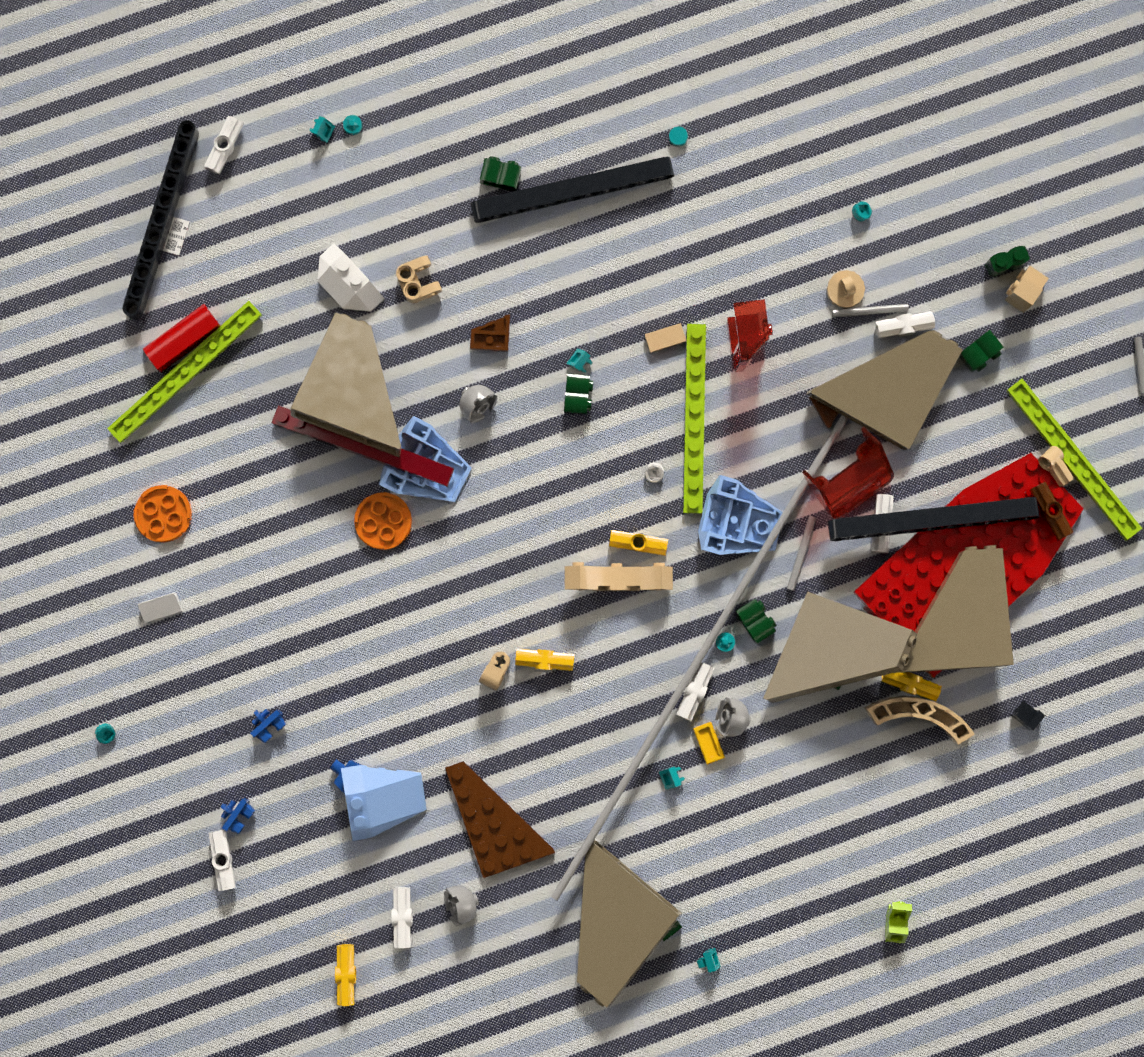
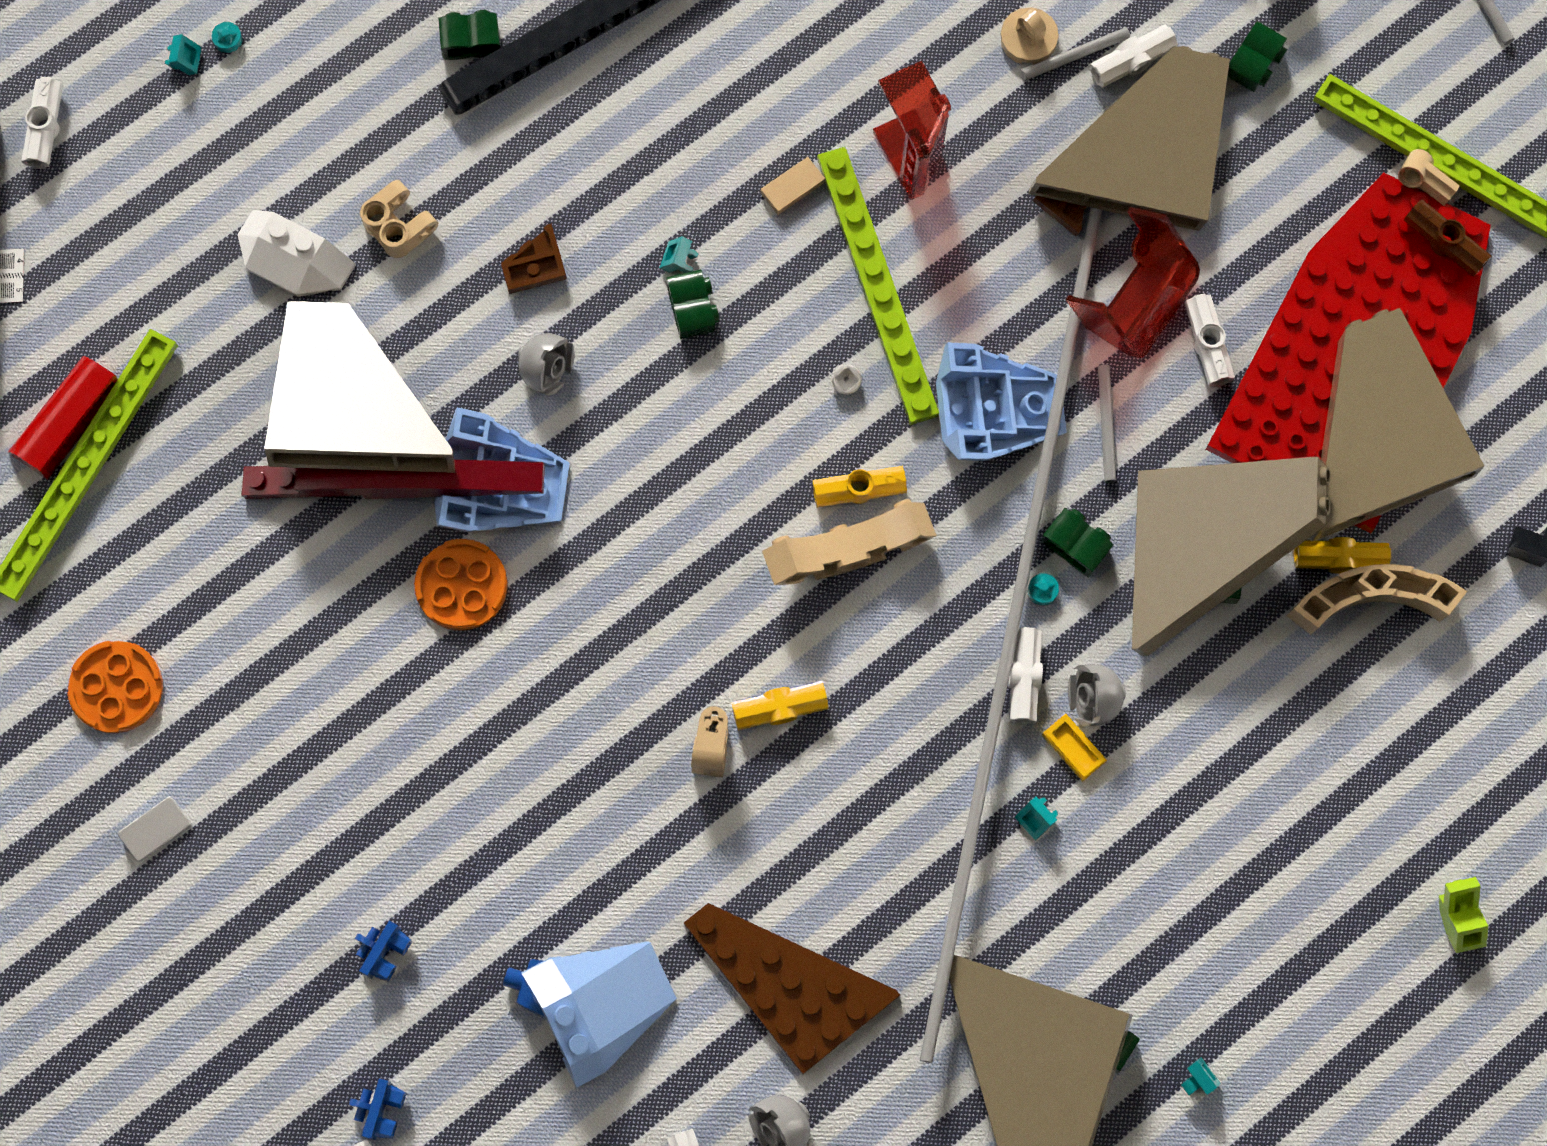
camera: 20 degrees left, 10 degrees down
teal tile [95,723,116,744] -> none
black beam [827,497,1040,541] -> none

